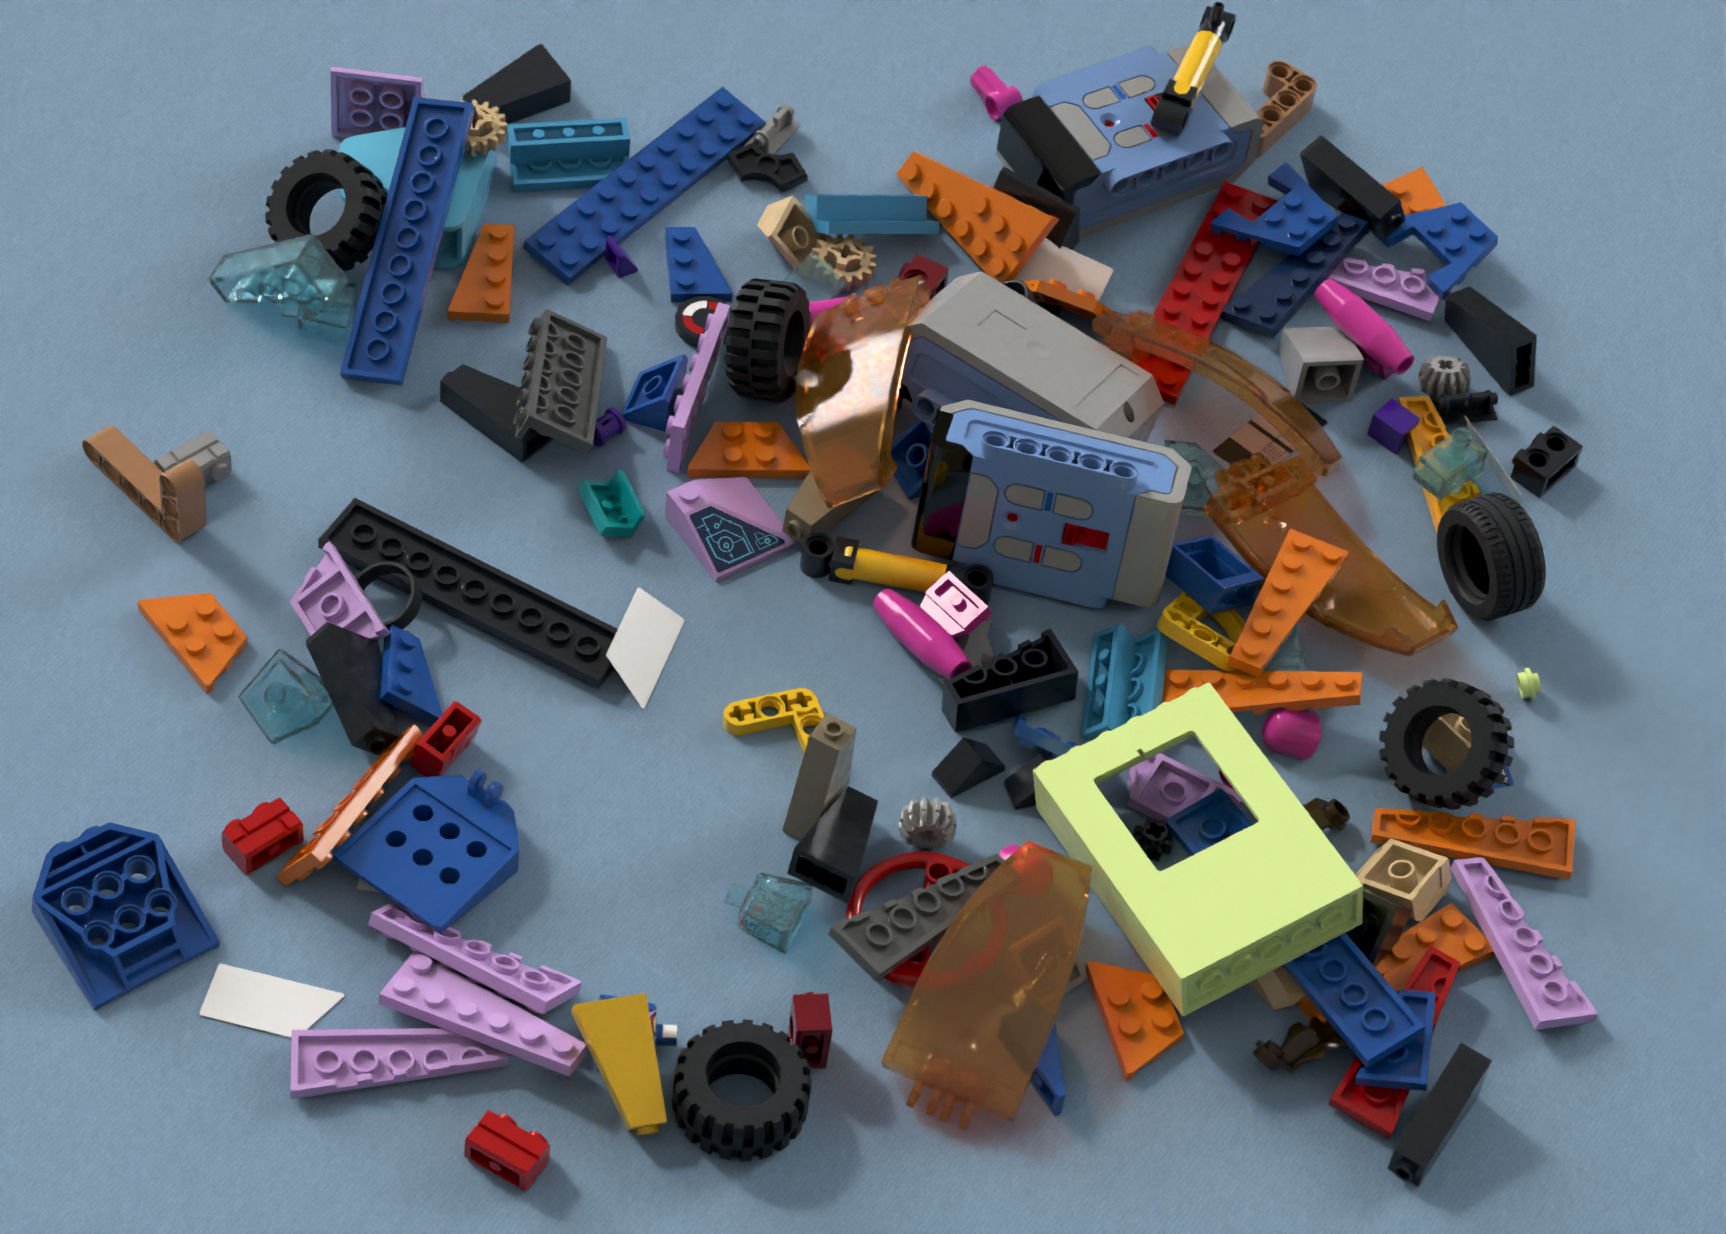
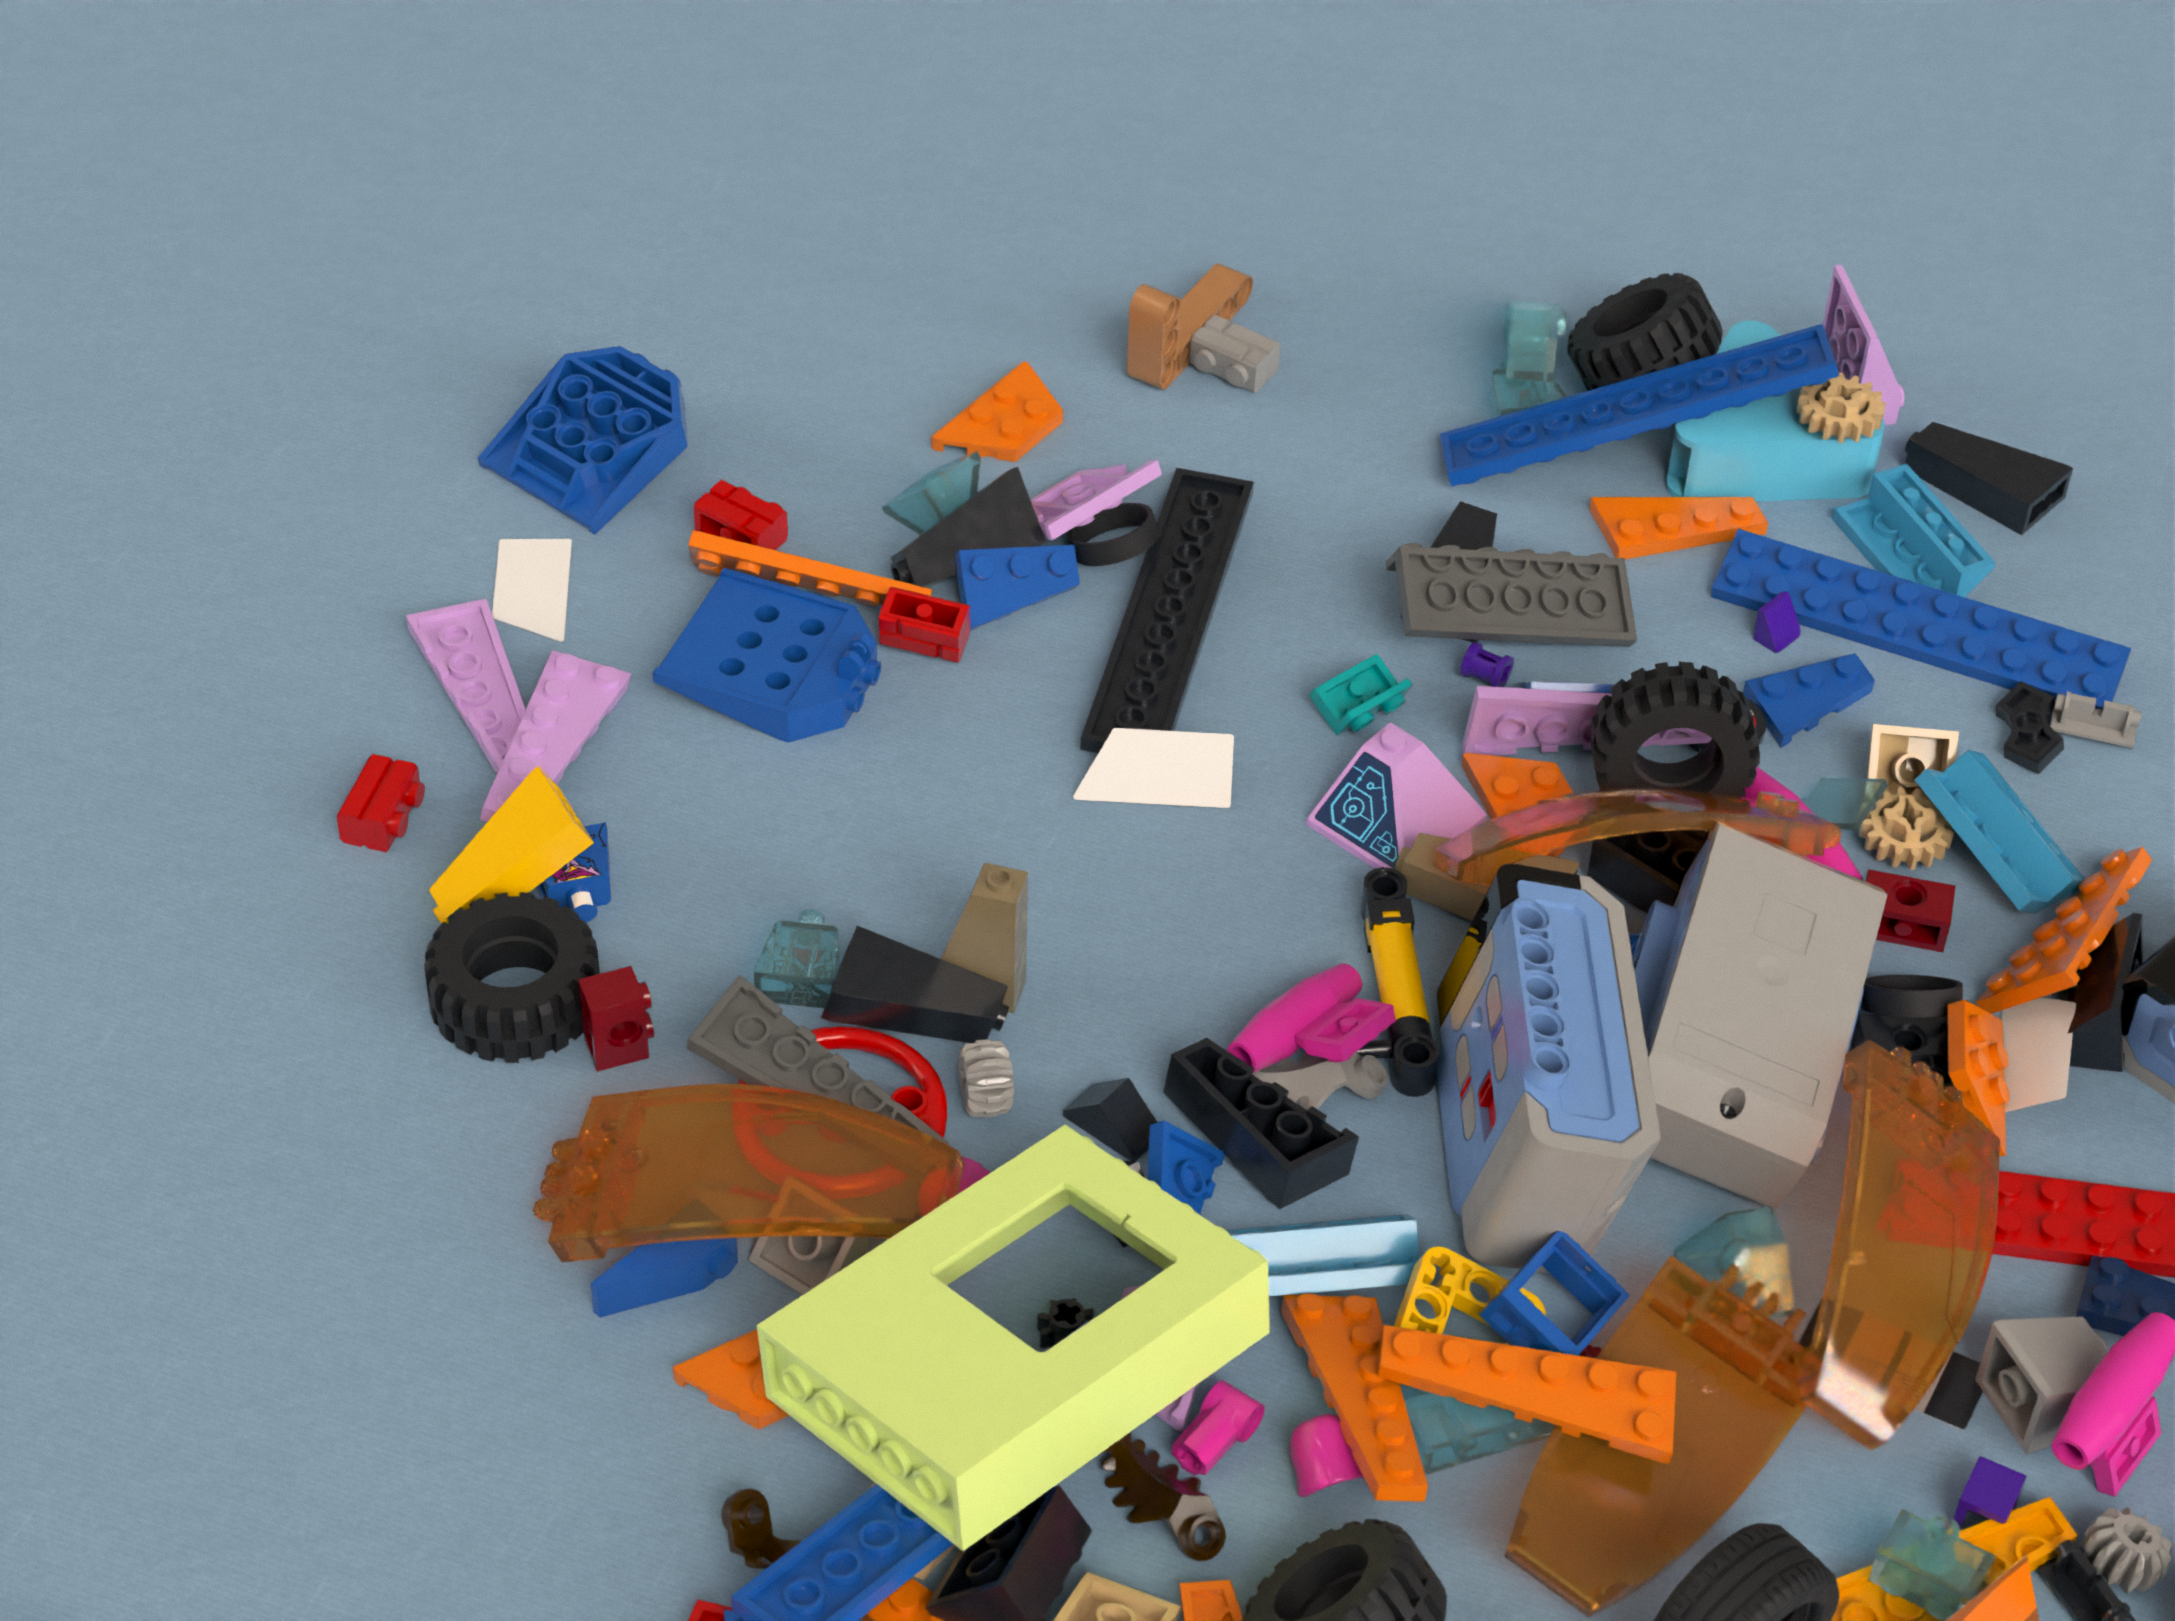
camera: 80 degrees right, 5 degrees down
lavender wing [368,903,582,1014] -> none
yellow beam [723,688,824,754] -> none

